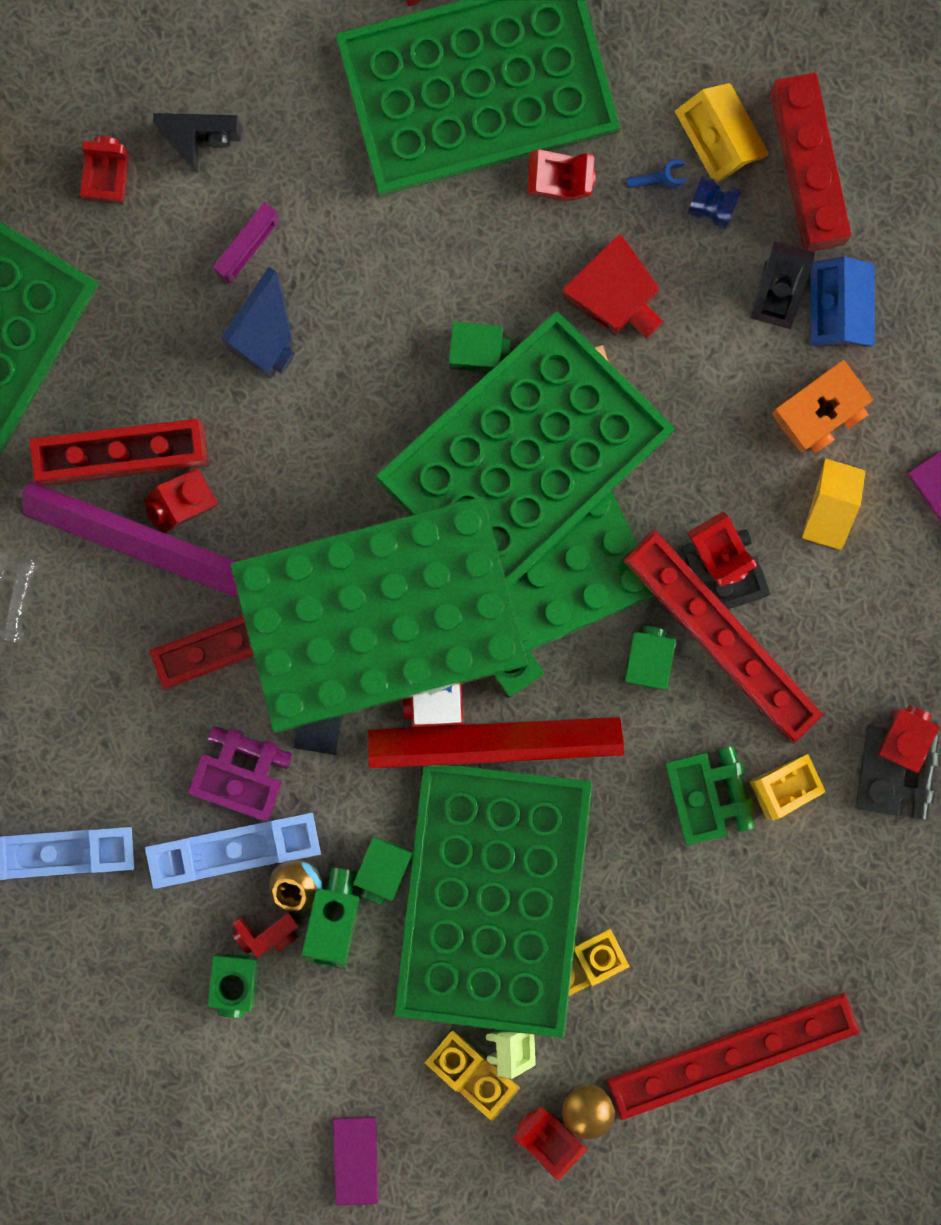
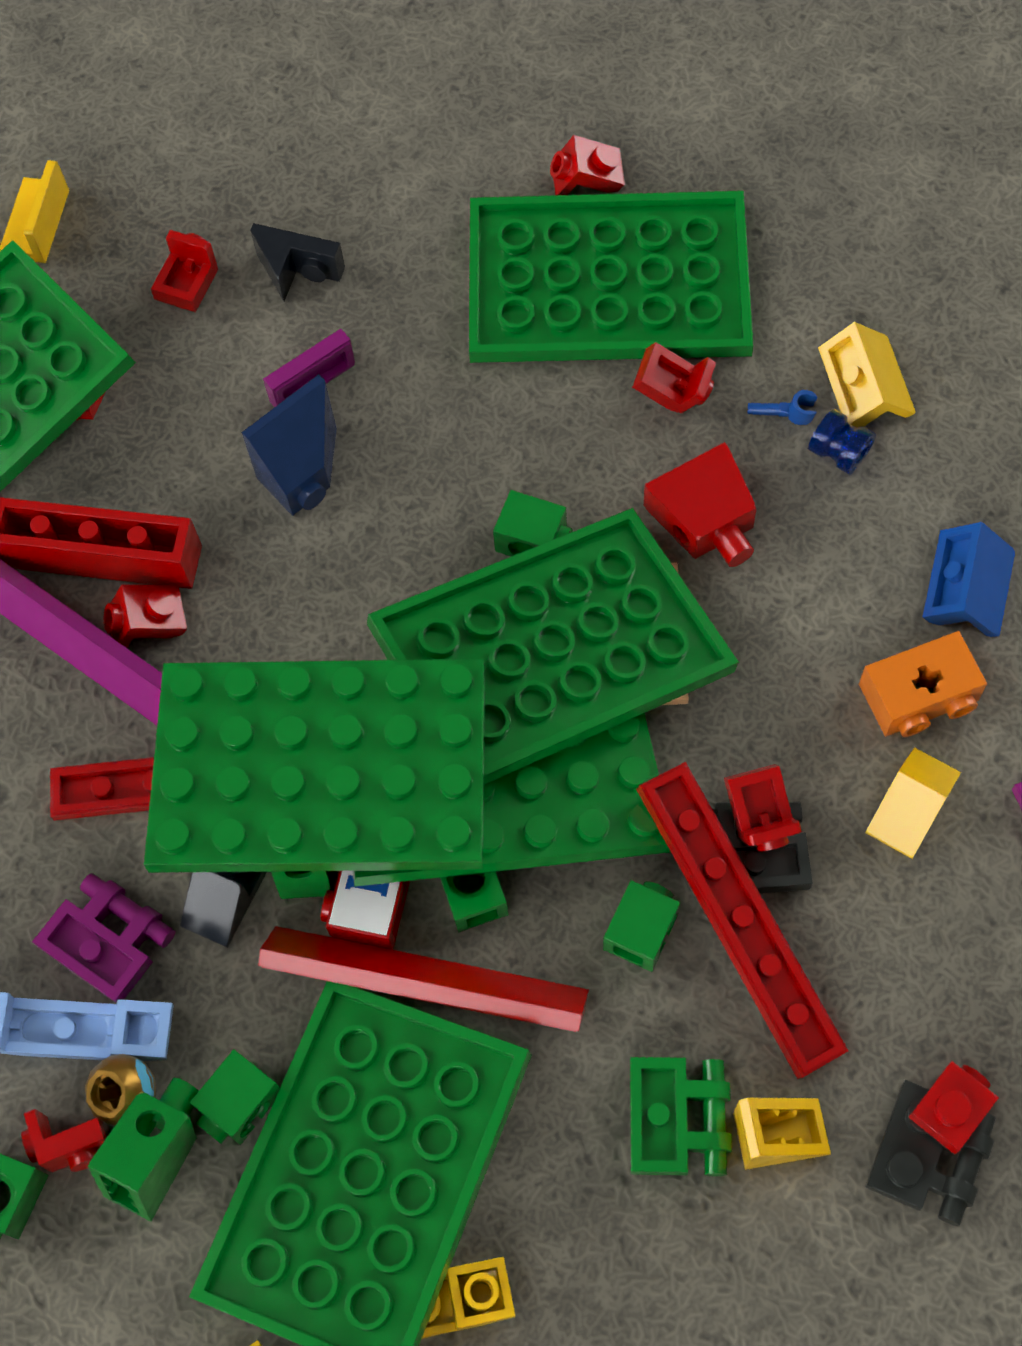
camera: 15 degrees right, 20 degrees down
black slope [750,241,815,329] -> none
red brick [770,72,852,252] -> none

